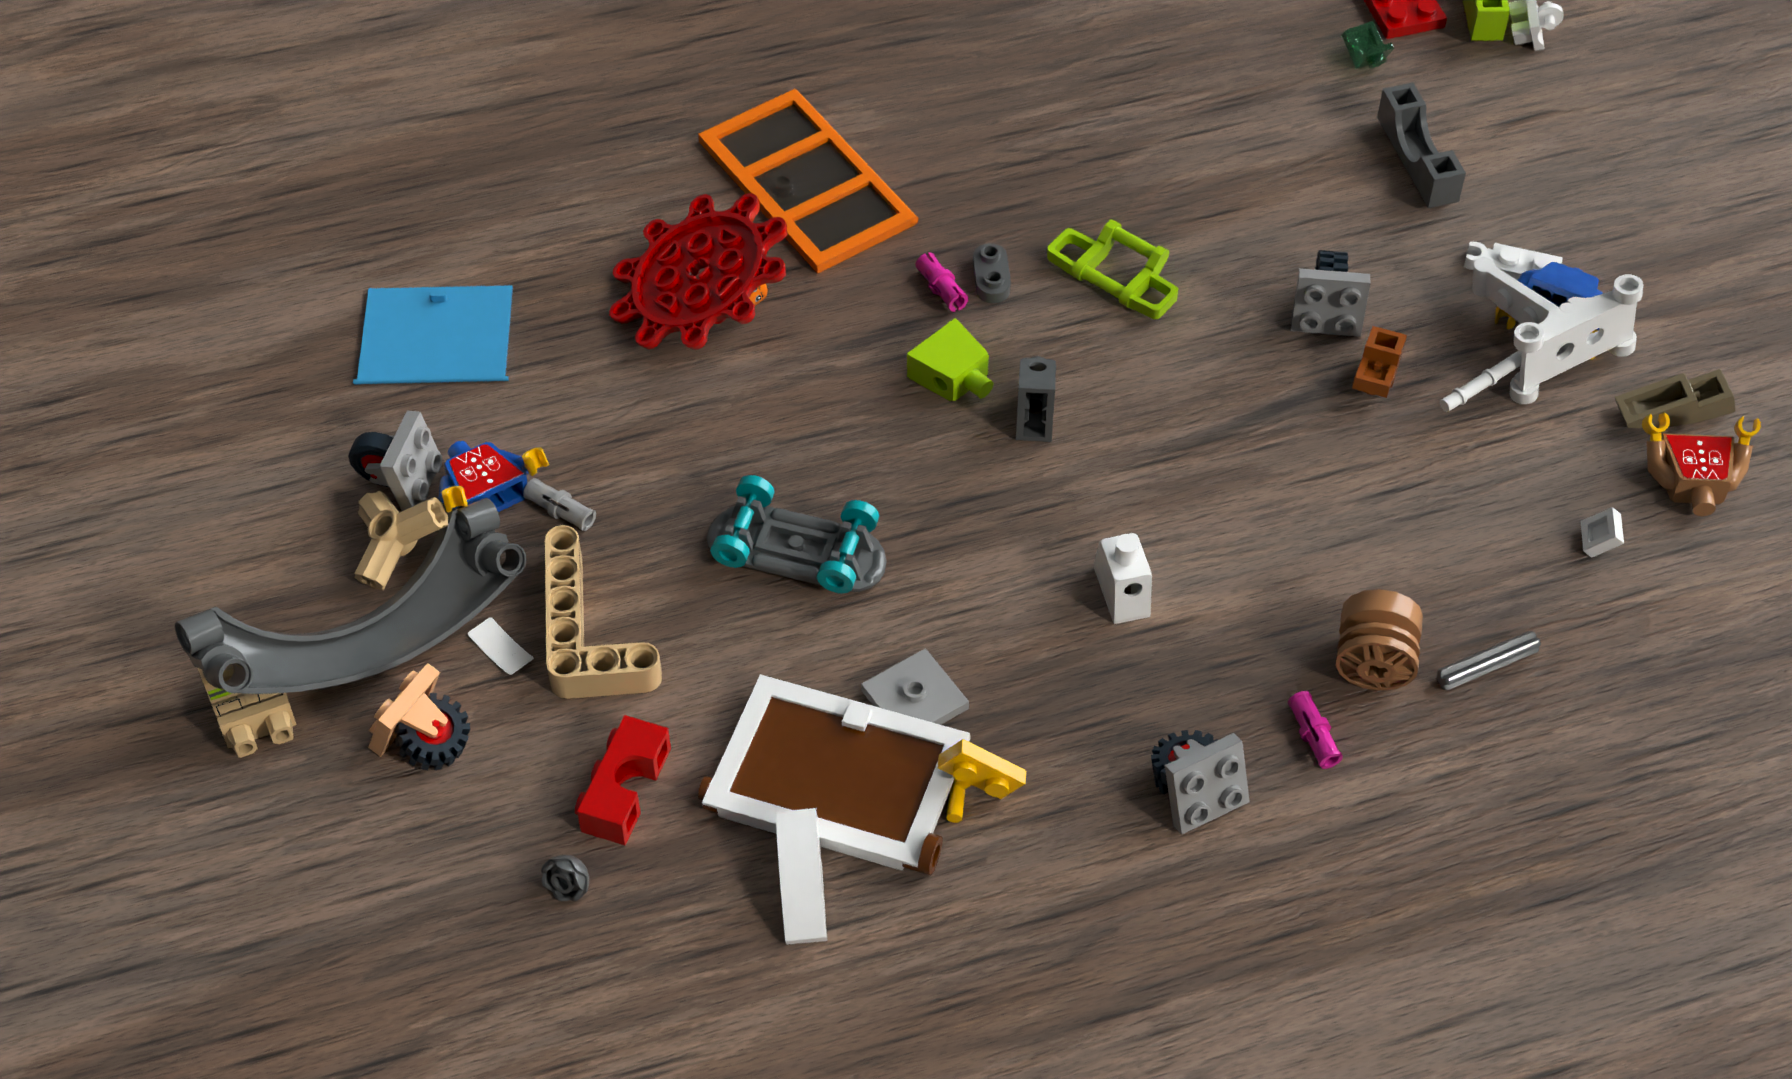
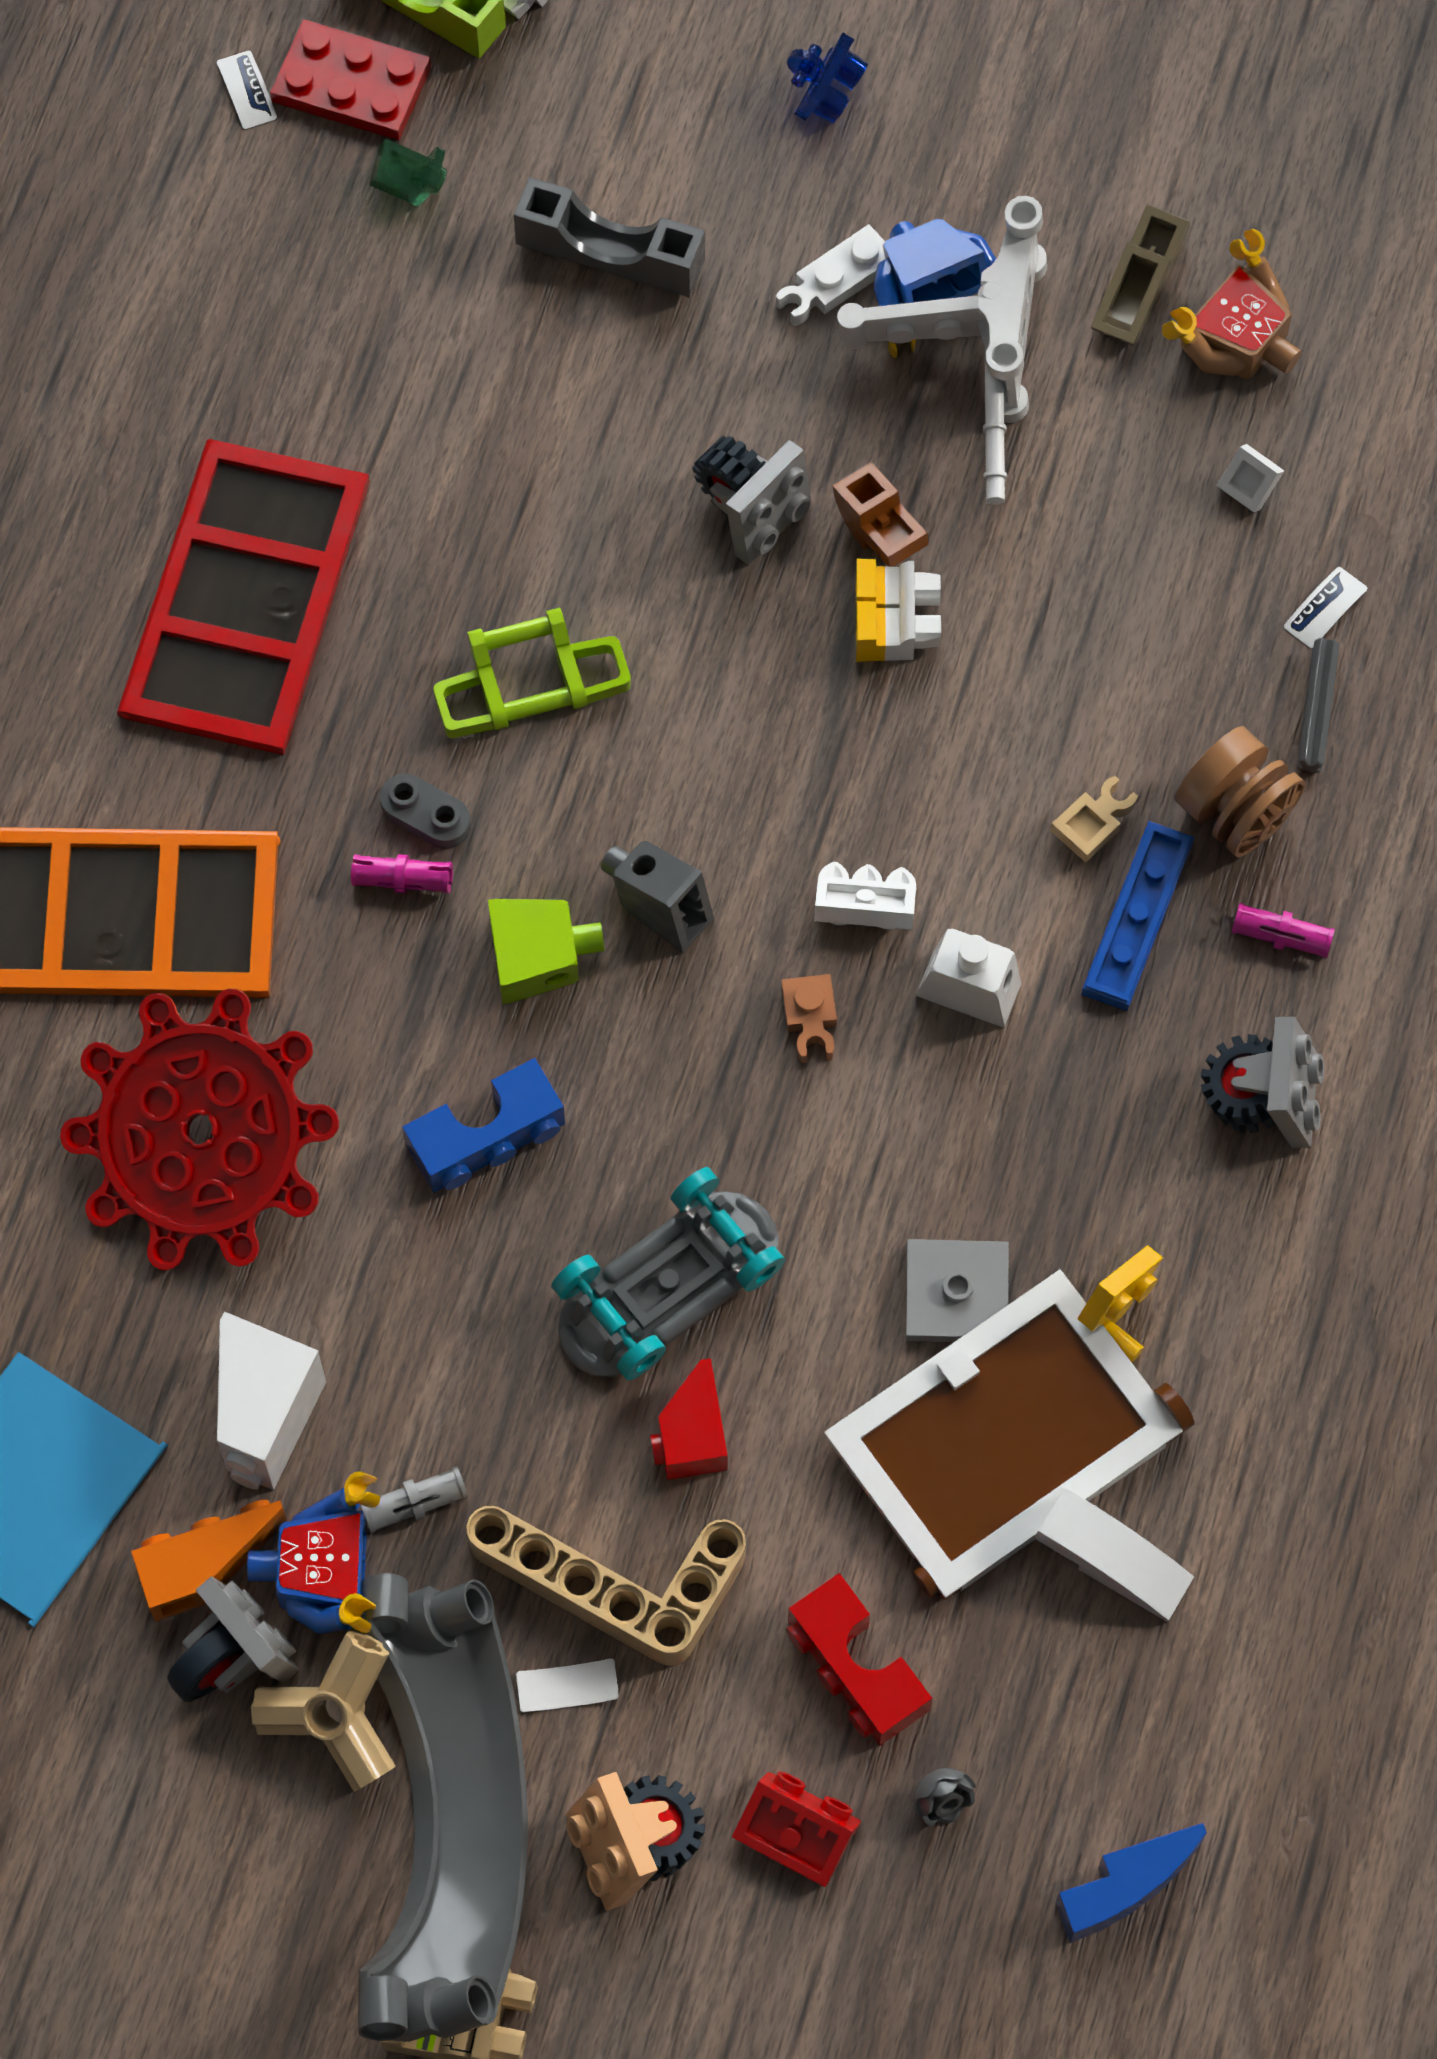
camera: 55 degrees left, 15 degrees up
none -> door [117,439,370,755]
none -> orange slope [131,1500,287,1622]
none -> white slope [217,1311,326,1490]
none -> blue arch [402,1058,565,1193]
none -> red slope [650,1358,728,1480]
none -> red bracket [732,1771,861,1887]
none -> nougat plate [781,974,837,1063]
none -> clear blue hips [787,32,868,123]
none -> white plate [814,862,916,930]
none -> white hips [855,558,941,662]
none -> tan plate [1050,776,1138,863]
none -> blue slope [1056,1823,1207,1943]
none -> blue tile [1081,821,1194,1011]
none -> white sticker [1284,567,1367,648]

